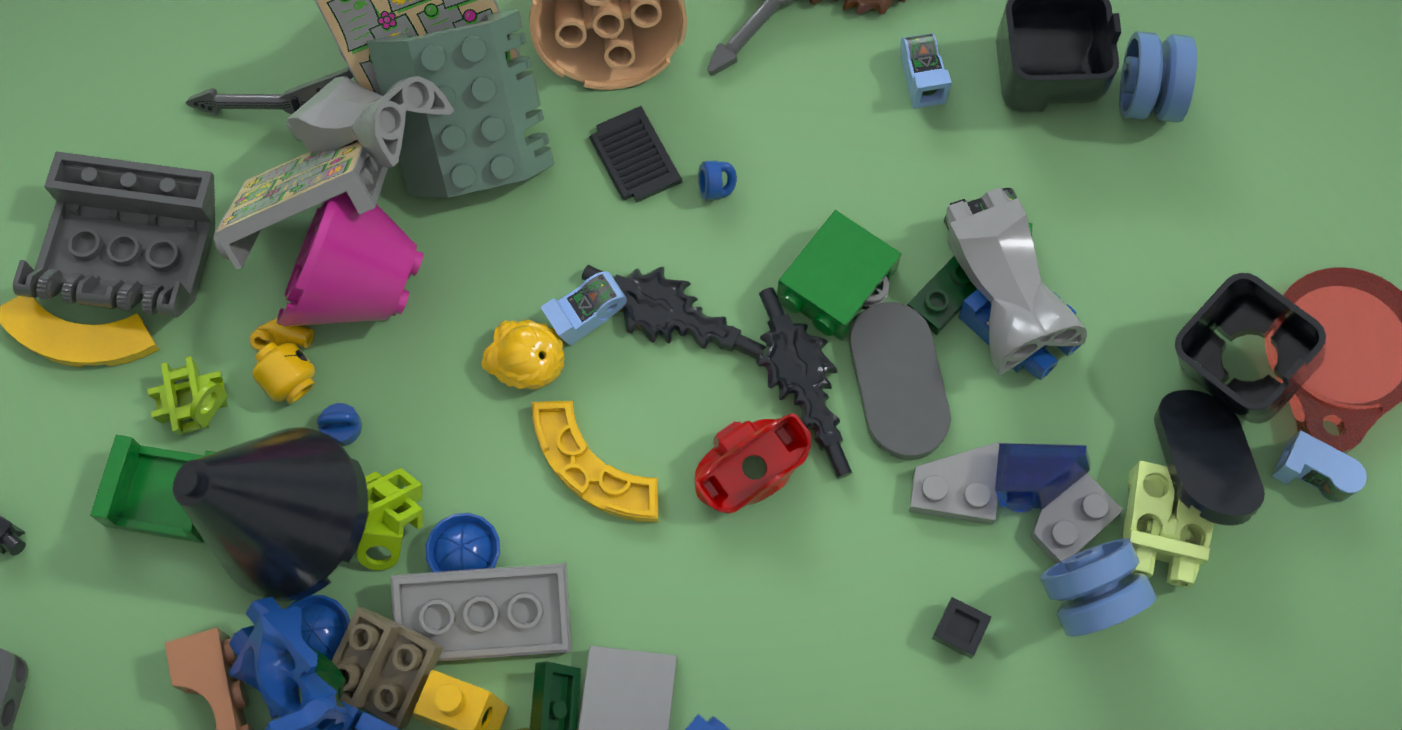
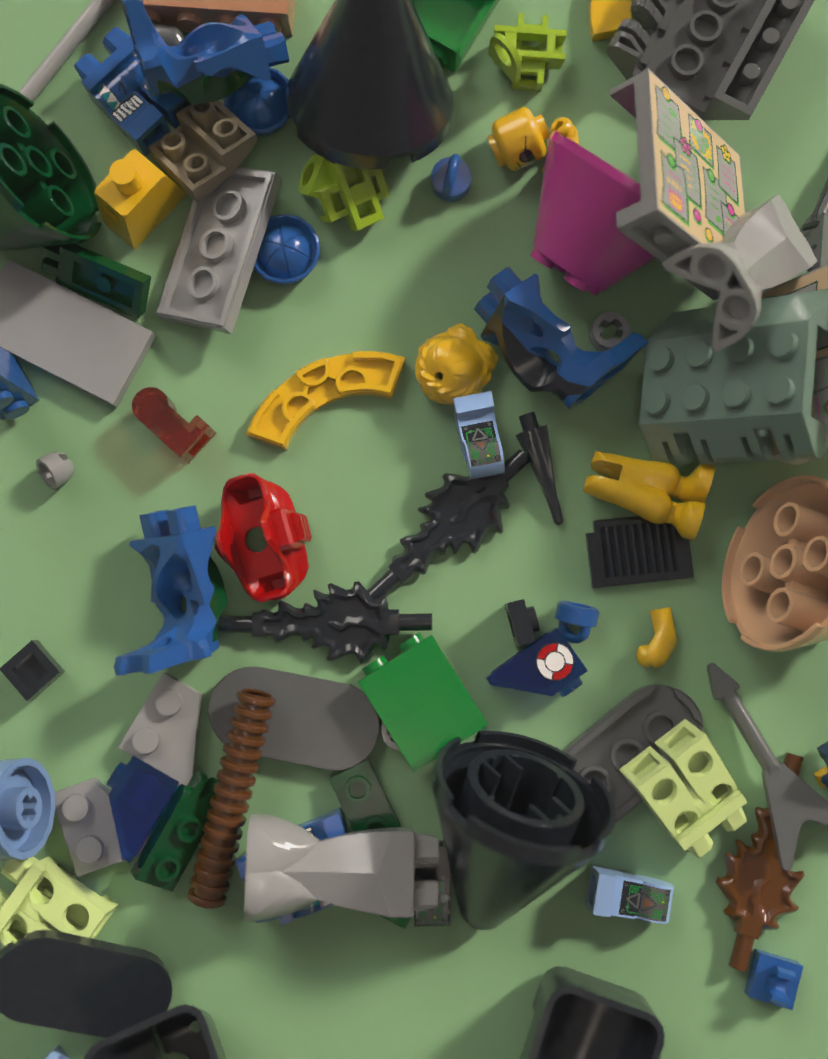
camera: 115 degrees right, 15 degrees up
none -> light grey hinge [36,452,74,489]
none -> blue hips [114,505,228,676]
none -> dark green hinge [130,771,220,892]
none -> clear red leg [132,387,217,464]
none -> reddish brown piece [187,688,276,909]
none -> black cone [432,731,616,930]
none -> blue hips [474,267,648,409]
none -> clear blue slope [483,627,588,697]
none -> black plate [504,599,540,646]
none -> black piece [516,411,563,525]
none -> dark grey tile [562,684,703,823]
none -> yellow piece [583,451,716,541]
none -> light grey bush [589,311,630,352]
none -> yellowish green hips [619,719,747,858]
none -> yellow arm [636,607,677,668]

